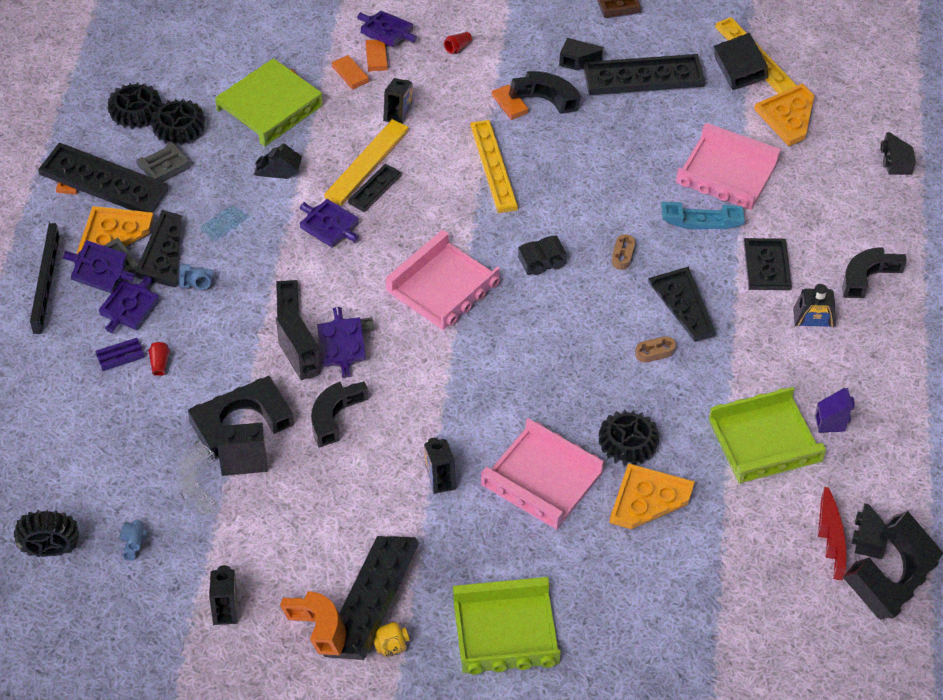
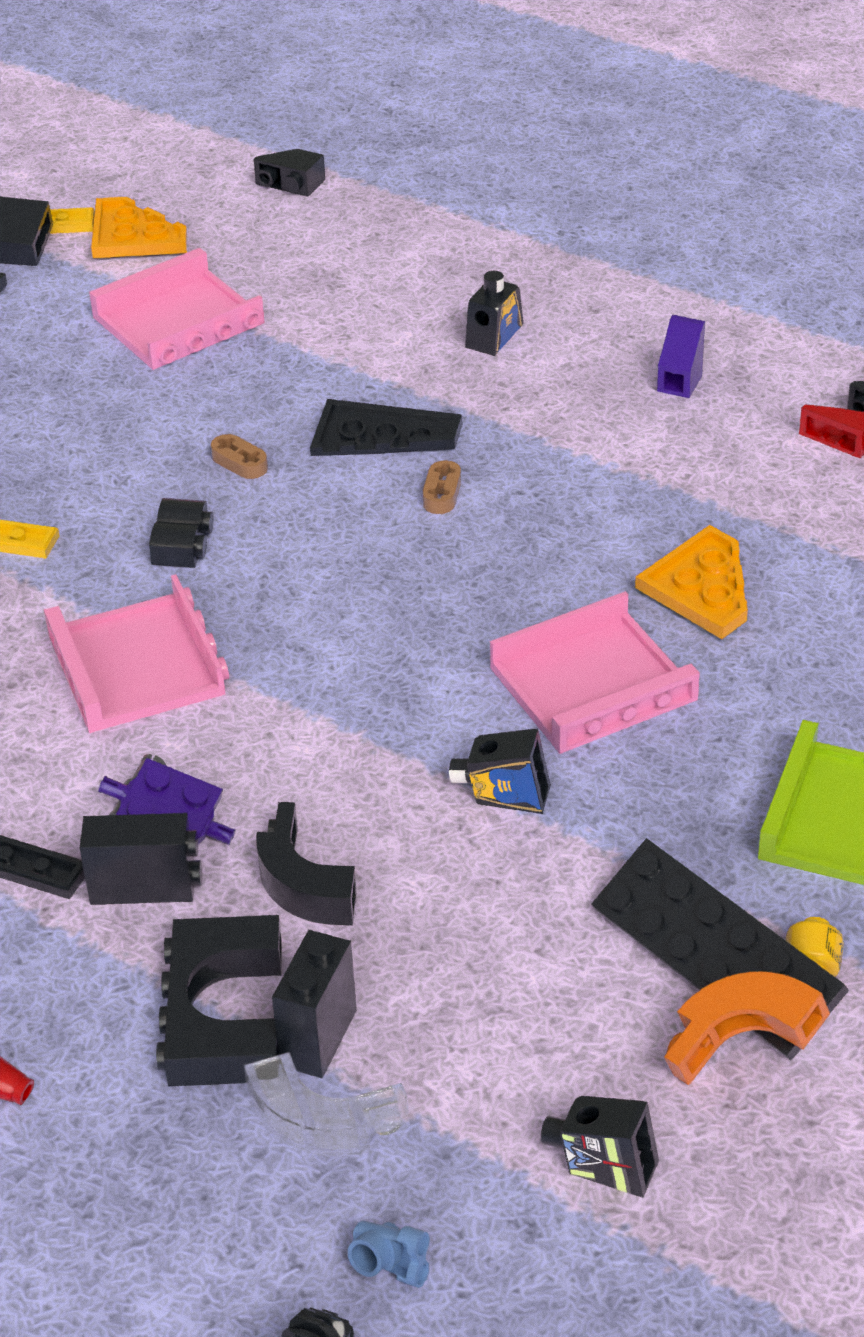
camera: 60 degrees left, 10 degrees down
black gear [598,409,659,466] -> none
dark azure slope [661,202,745,229] -> none
lime panel [708,387,826,484] -> none
black tile [743,238,792,290] -> none
black arch [842,247,907,298] -> none

